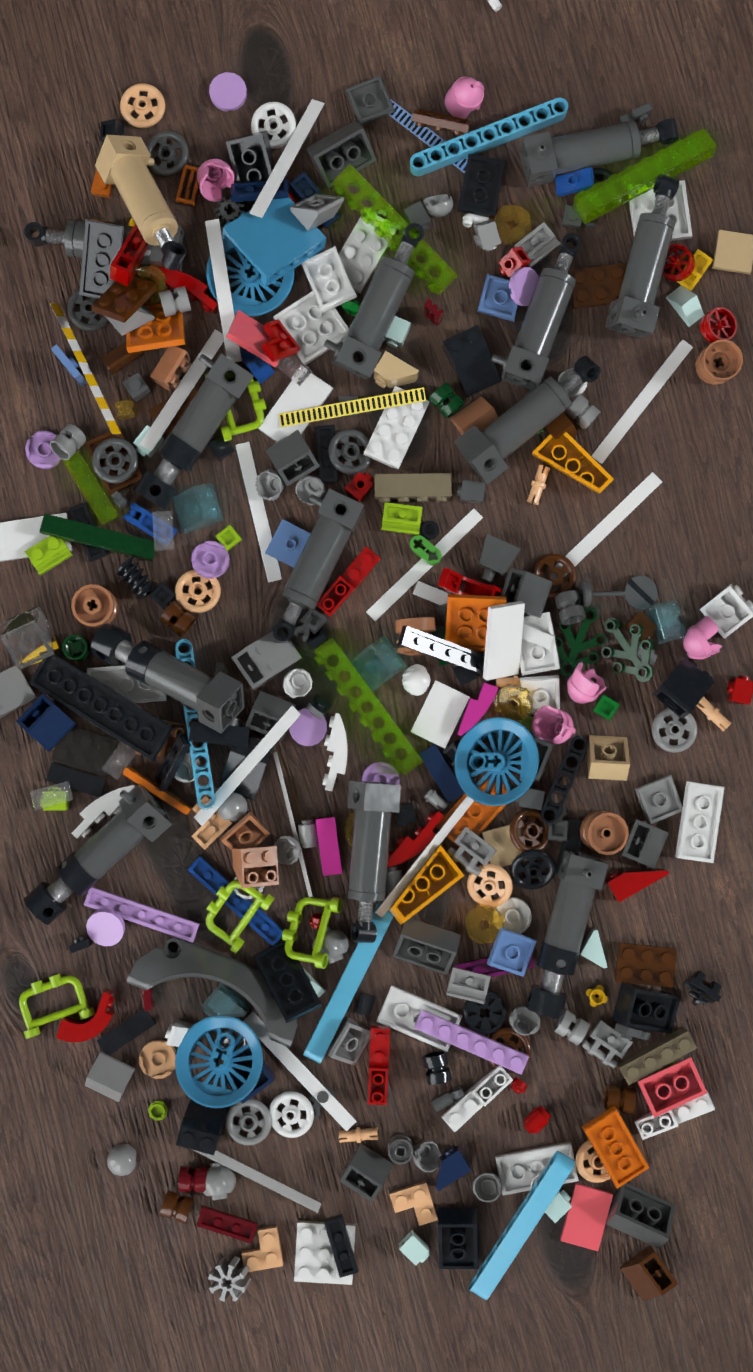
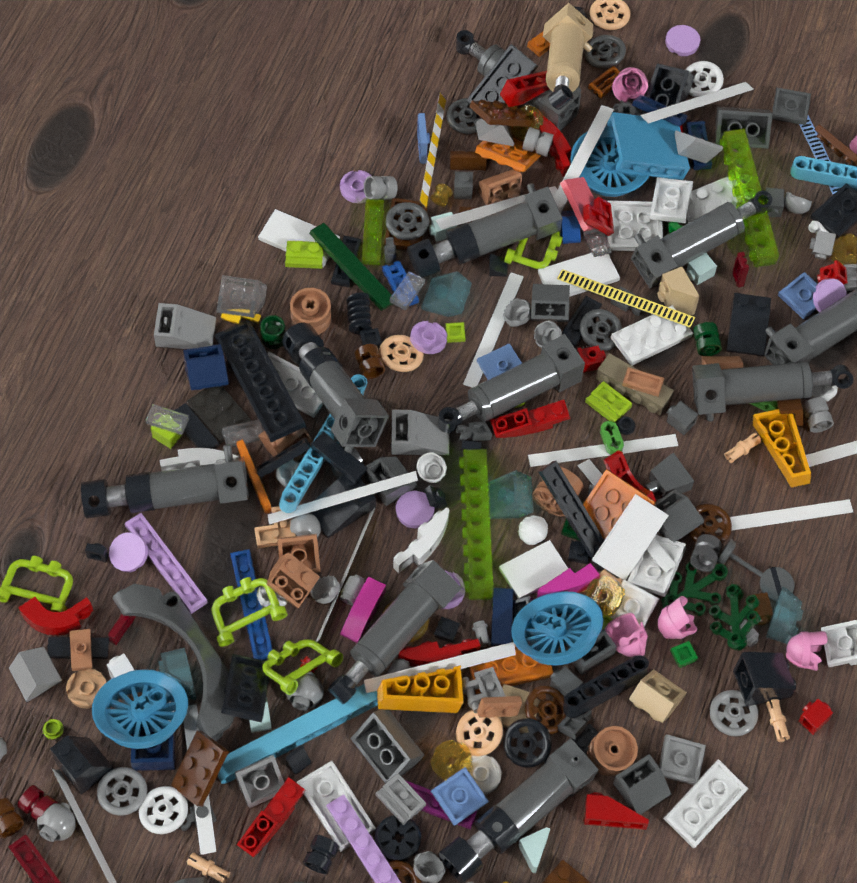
camera: 30 degrees right, 25 degrees down
none -> nougat plate [70,629,93,671]
none -> reddish brown plate [171,730,229,807]
none -> nougat plate [477,696,522,718]
none -> nougat tile [622,367,664,397]

